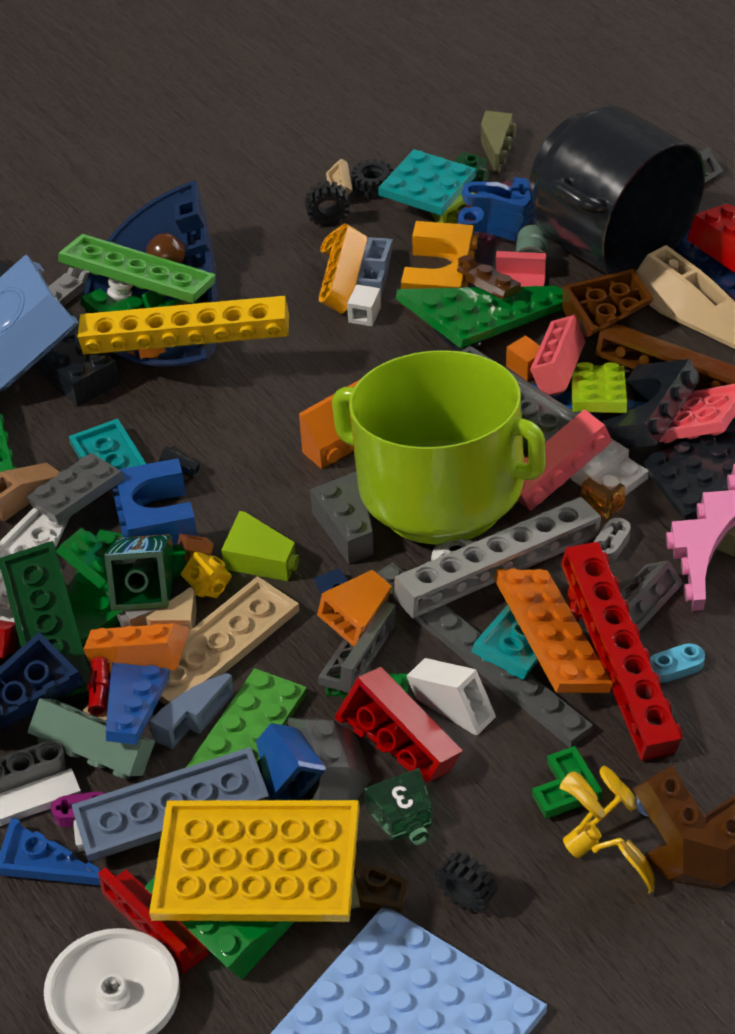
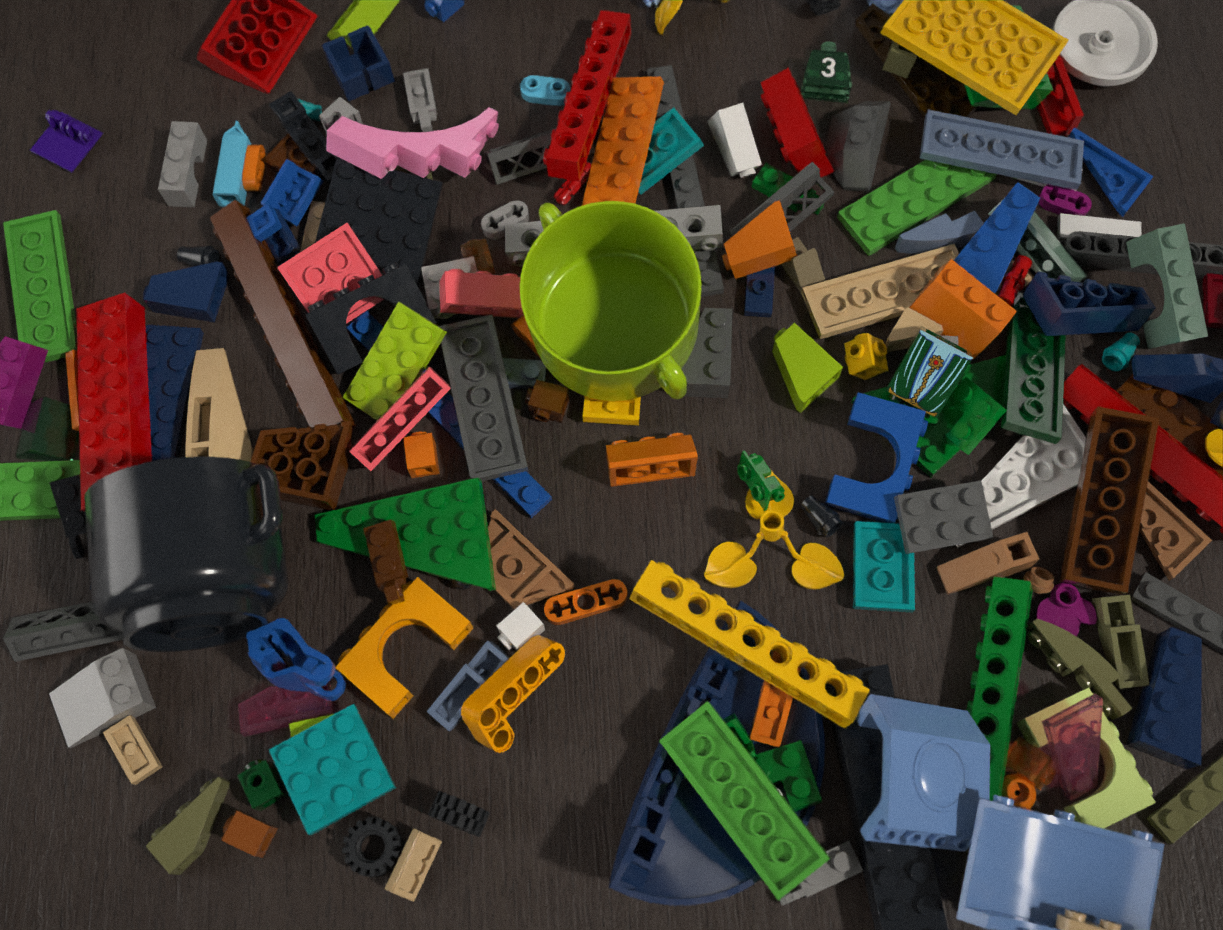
camera: 150 degrees left, 25 degrees up
reddish brown hair [146,233,185,264] -> none
dark orange tile [178,533,214,563] -> none
blue slope [256,723,326,800] -> none
coral panel [496,251,546,286] -> none
sand green wheel [516,225,549,262] -> none
green plate [532,746,602,819] -> none
none -> dark orange brick [221,811,278,858]
none -> medium nougat wing [488,509,575,610]
none -> orange beam [544,579,627,625]
none -> yellow plant [704,469,844,590]
none -> green hinge [737,451,785,511]
none -> dark tan slope [781,237,825,295]

